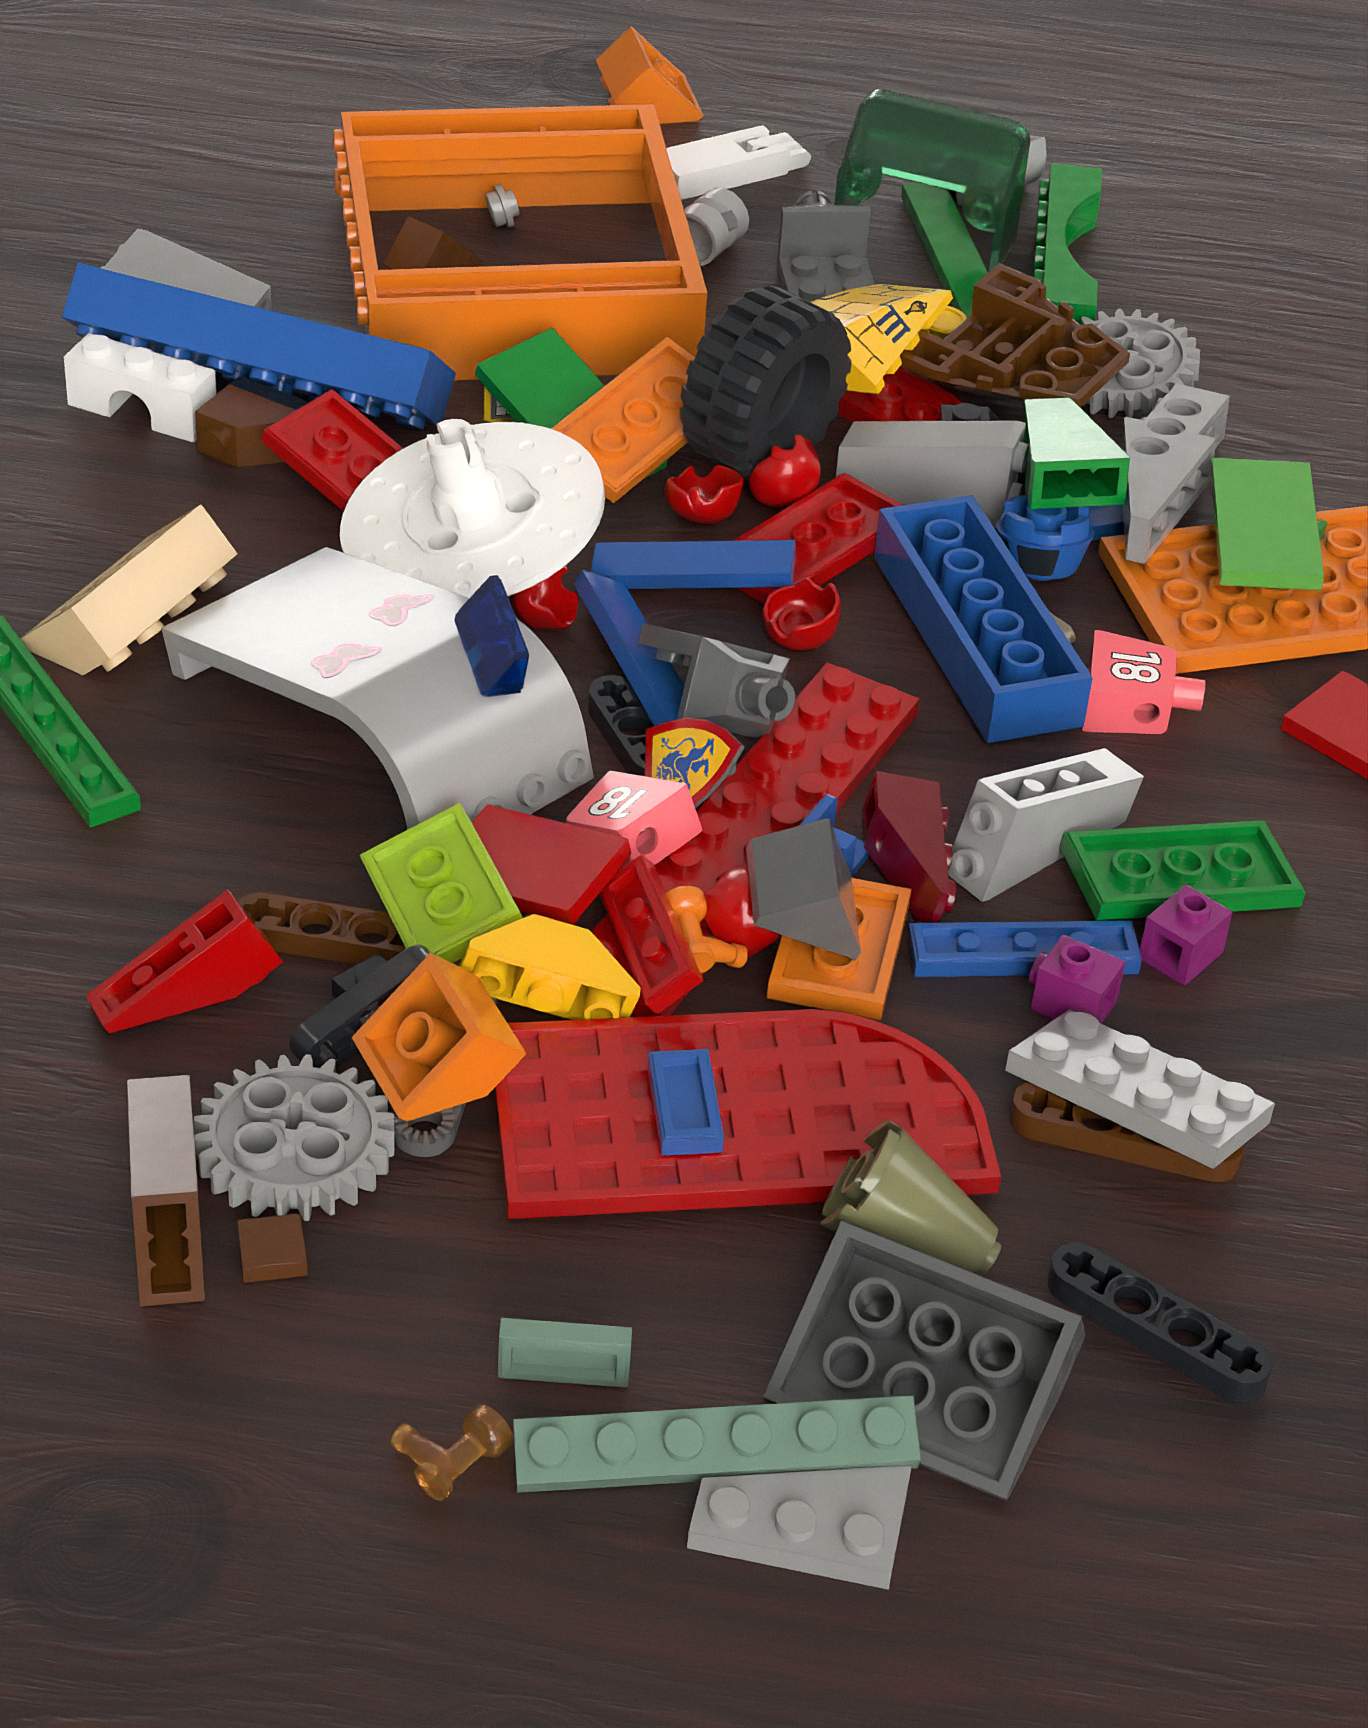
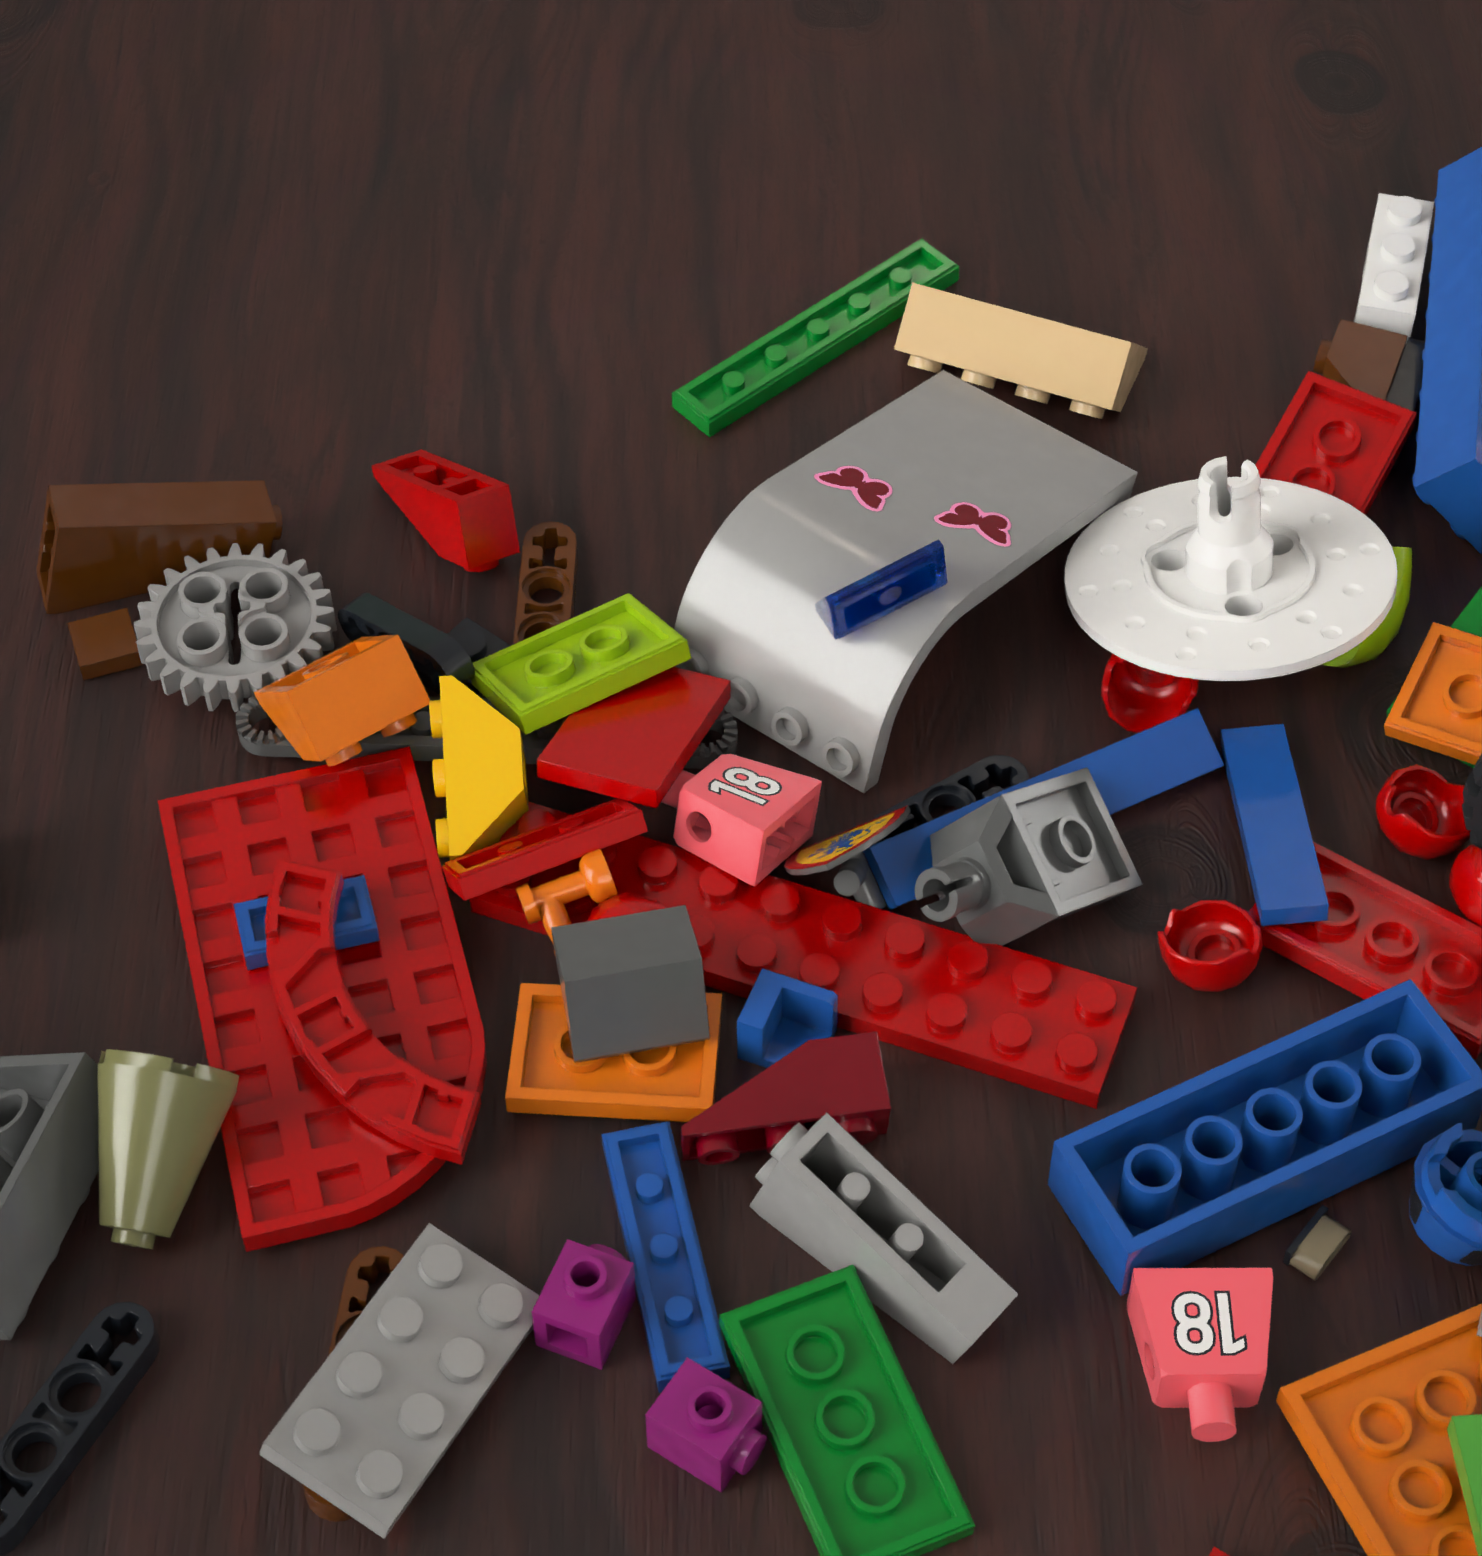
camera: 85 degrees right, 10 degrees up
none -> red tile [265,858,481,1165]

